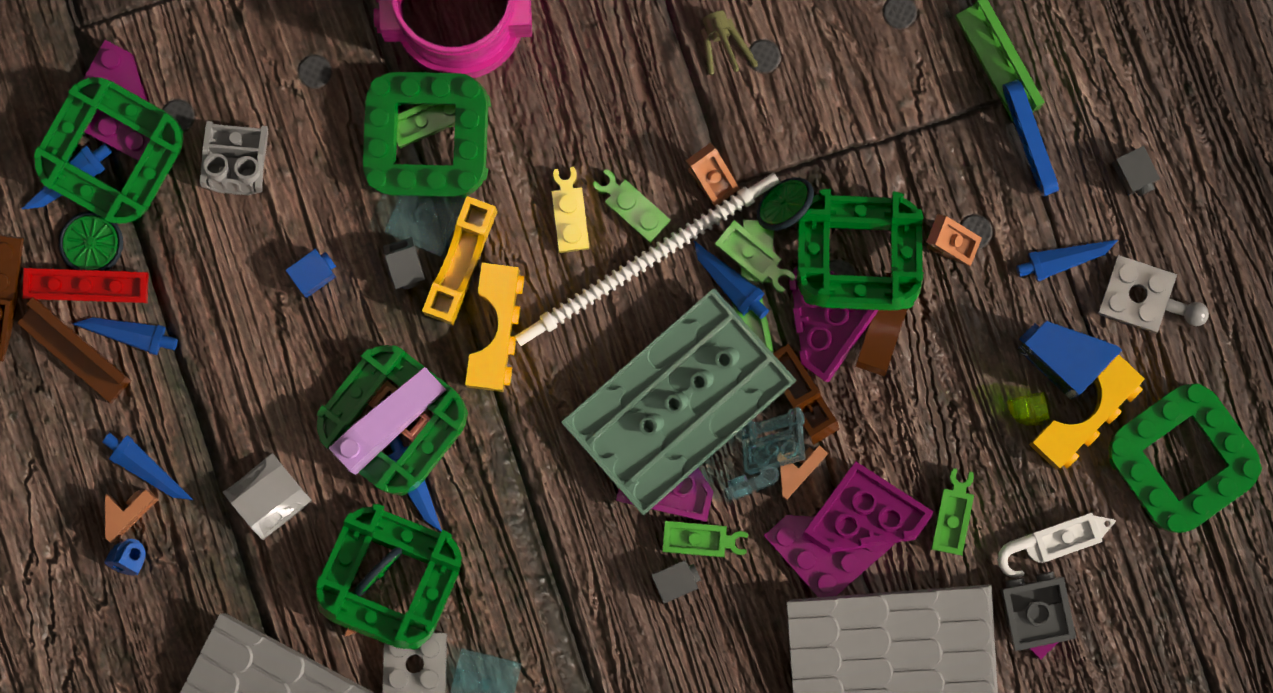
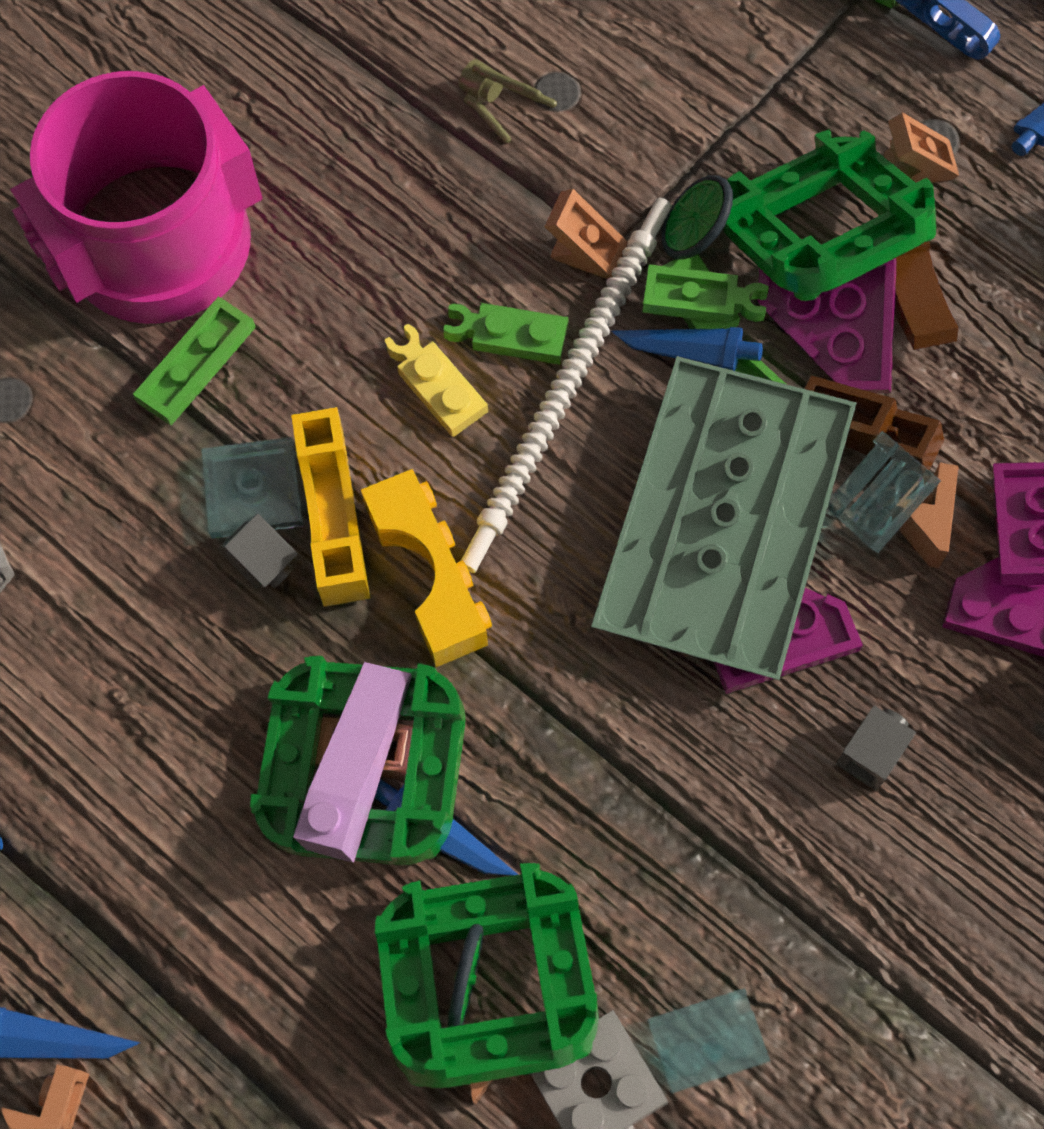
camera: 30 degrees left, 15 degrees down
light grey slope [223,453,312,540] -> none
blue brick [285,249,336,298] -> none
green plate [363,72,491,198] -> none
bright green plate [662,521,748,557] -> none
clear light blue plate [723,465,779,503] -> none

